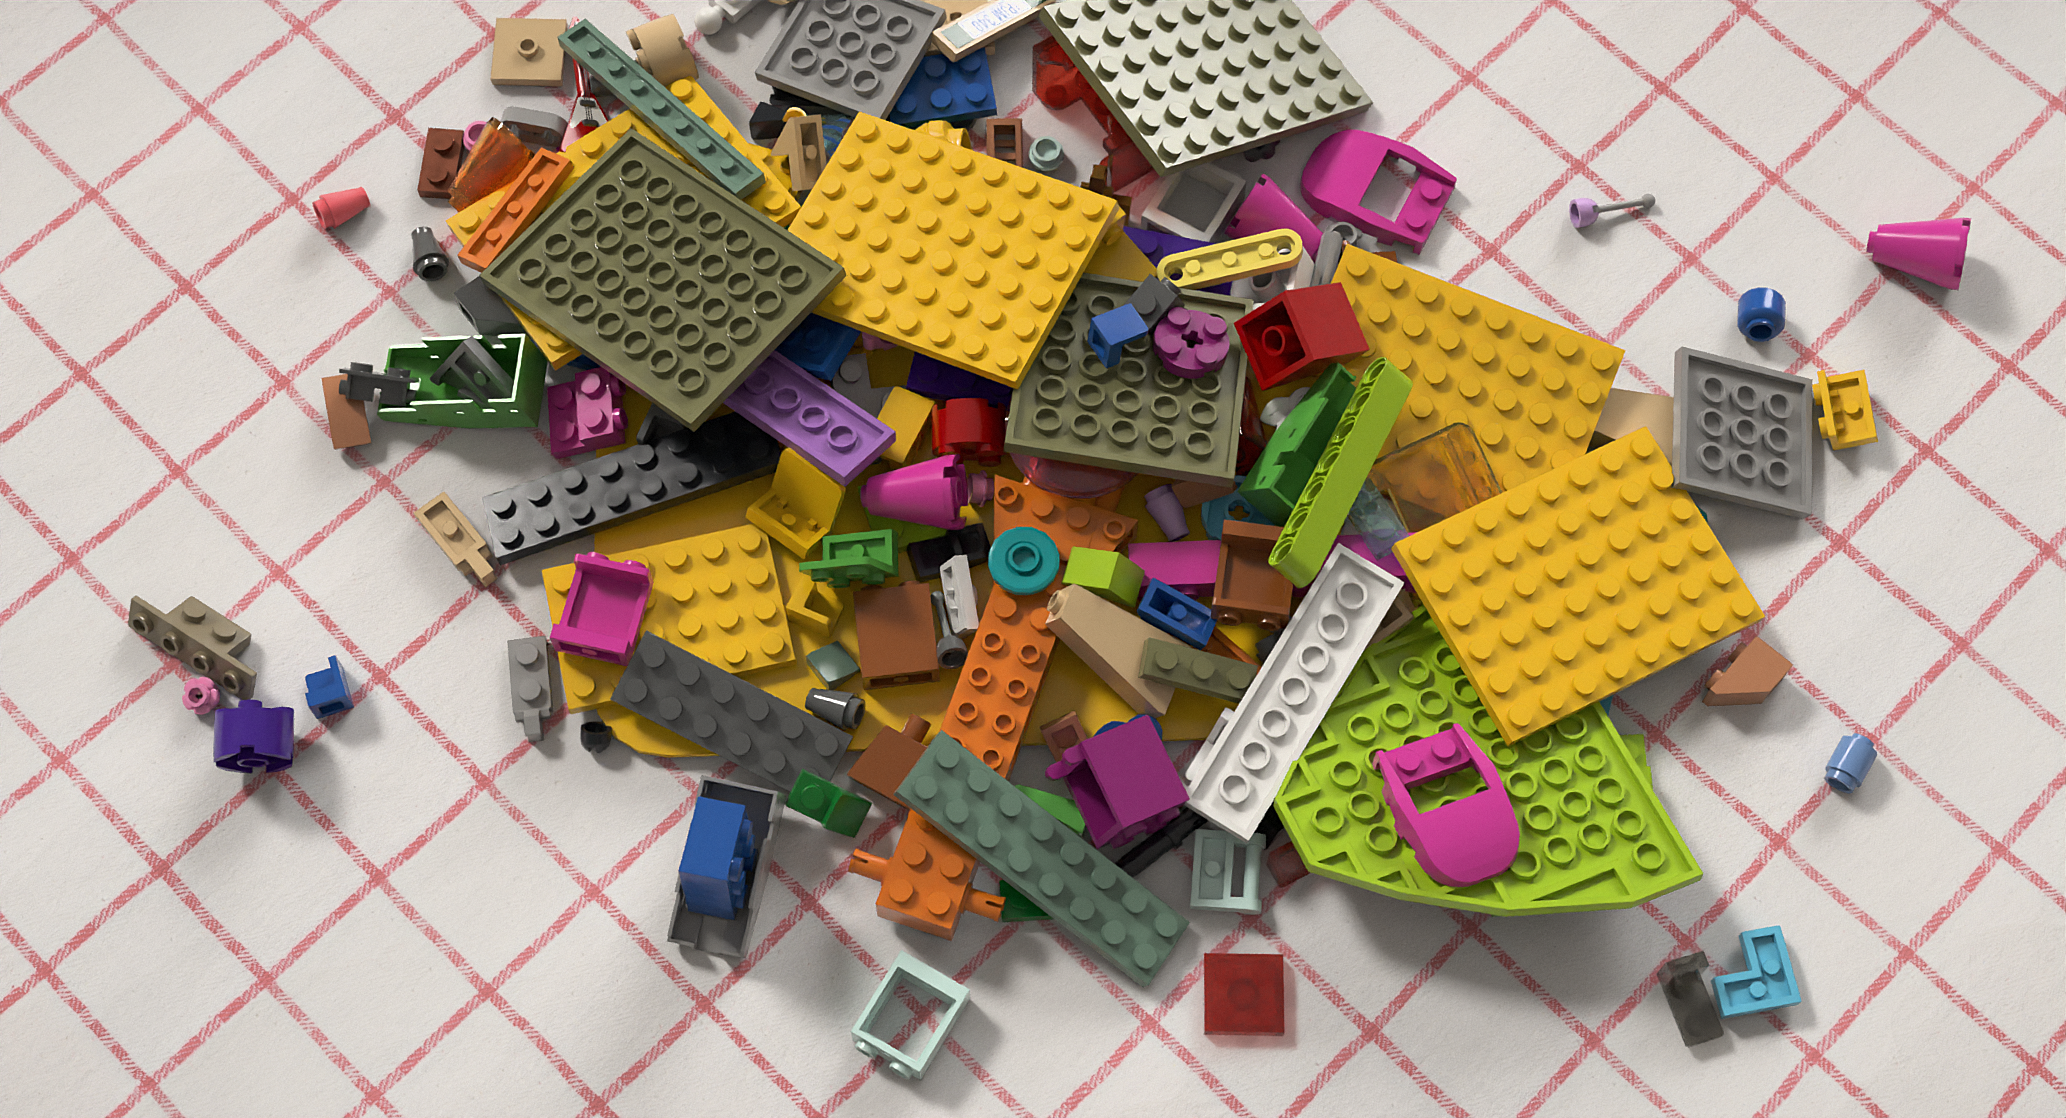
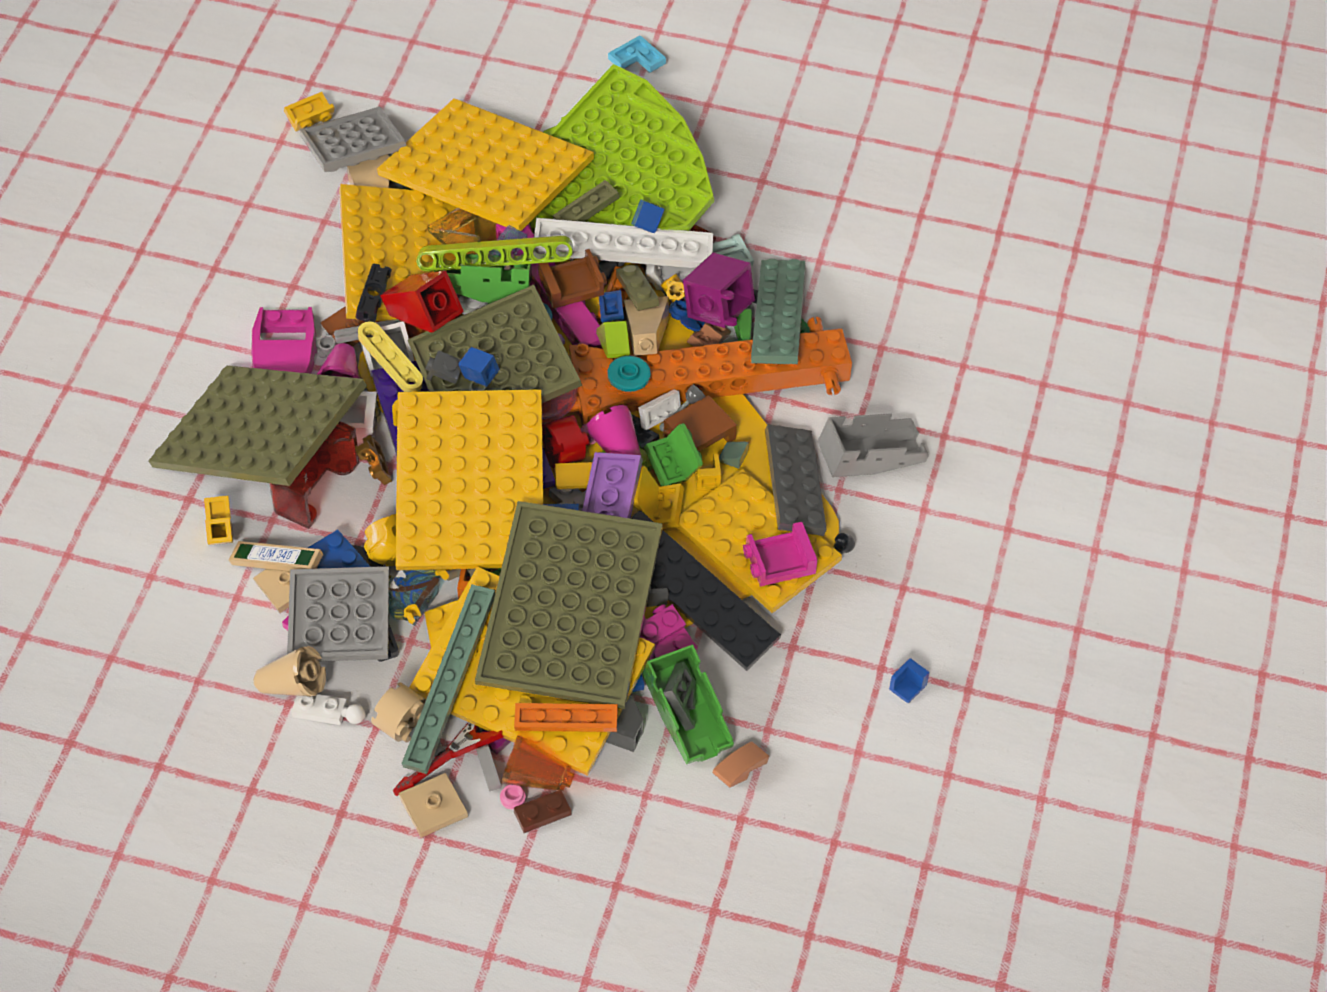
camera: 120 degrees left, 15 degrees down
dark tan bracket [128,595,257,700] -> none
bright pink plate [182,677,220,715] -> none
dark purple brick [213,700,294,774] -> none
coral cone [313,187,370,229] -> none
dark grey hinge [339,362,420,407] -> none
dark grey cone [411,226,449,281] -> none
tan hinge [413,491,498,587] -> none
light grey hinge [507,636,553,742] -> none
blue brick [678,796,758,920] -> none
black slope [749,102,787,140] -> none
tan slope [771,114,827,191] -> none
green slope [785,769,872,838] -> none
dark grey cone [805,688,866,730] -> none
dark orange torso [847,713,932,811] -> none
light aqua window [851,950,970,1080] -> none
nougat slope [986,118,1023,168] -> none
light aqua plate [1028,136,1064,171] -> none
magenta plate [1153,307,1230,379] -> none
clear red plate [1203,953,1285,1036] -> none
dark pink slope [1372,723,1520,887] -> none
hinge [1569,194,1655,228] -> none
clear smoke bracket [1657,951,1724,1048] -> none
nougat slope [1702,636,1793,706] -> none
blue head [1737,287,1786,342] -> none
medium blue brick [1824,733,1878,793] -> none
dark pink cone [1866,218,1971,291] -> none
none -> black piece [355,263,392,323]
none -> olive plate [553,180,620,222]
none -> blue panel [631,199,664,233]
none -> yellow piece [660,273,685,303]

